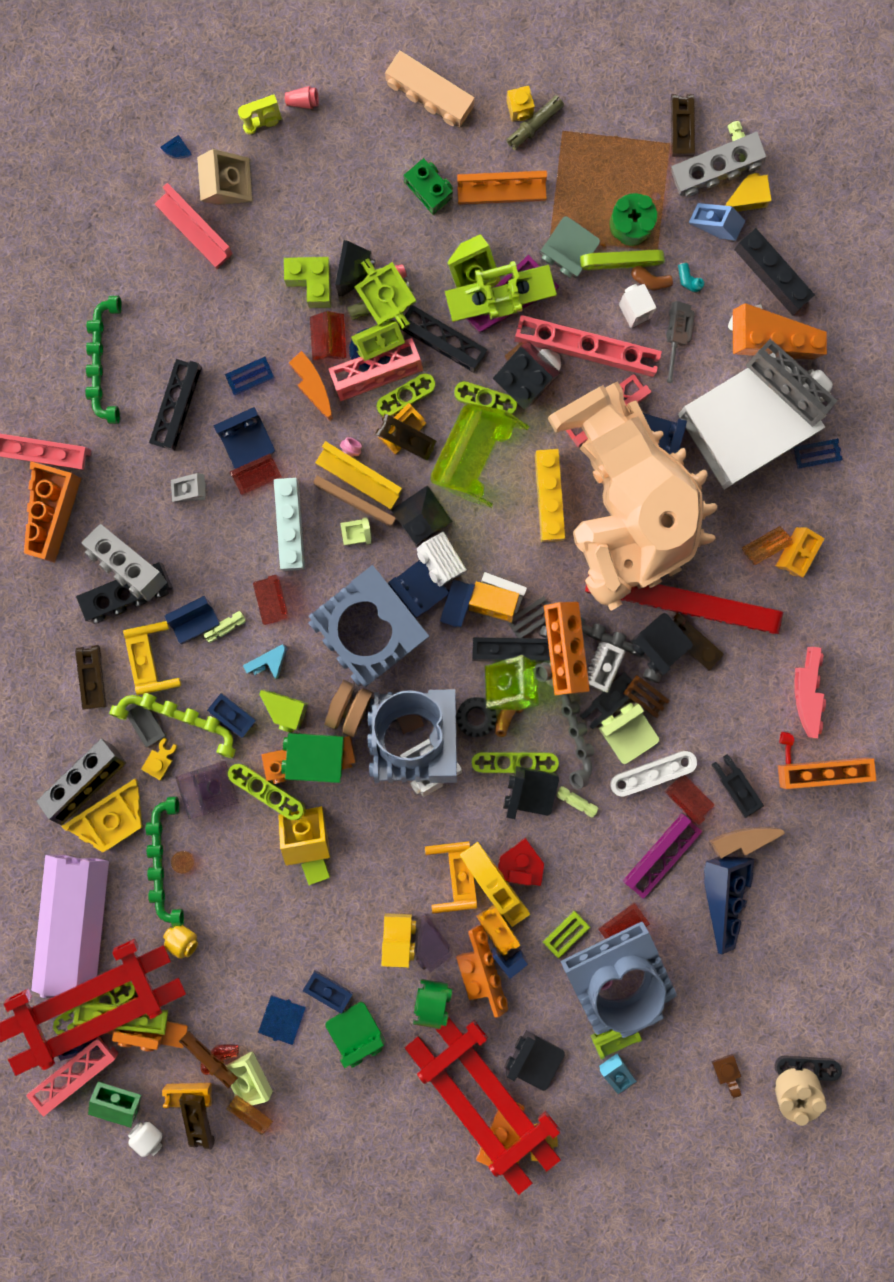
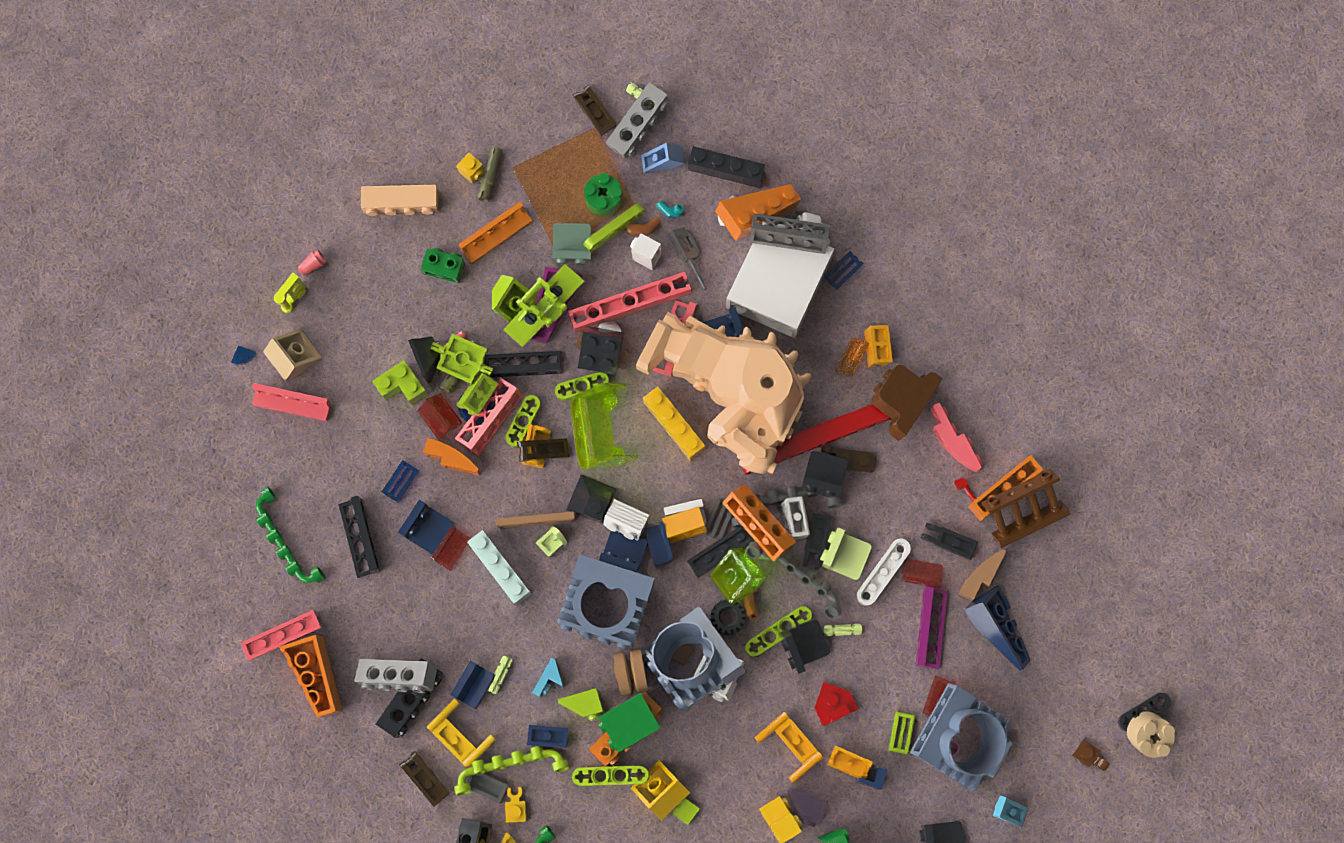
camera: 25 degrees left, 10 degrees down
light grey slope [171,473,206,502] -> none
clear purple slope [175,761,239,820] -> none
clear red panel [253,574,289,625] -> none
yellow fence [315,441,403,510] -> none
bright pink plate [340,437,362,457] -> none
orange bracket [456,925,508,1018] -> none
yellow slope [460,842,530,927] -> none
lime hinge [590,1029,642,1060] -> none
reddish brown tile [623,675,670,718] -> none
yellow slope [725,173,771,212] -> none
none -> reddish brown brick [872,365,943,441]
none -> reddish brown fence [981,469,1071,548]

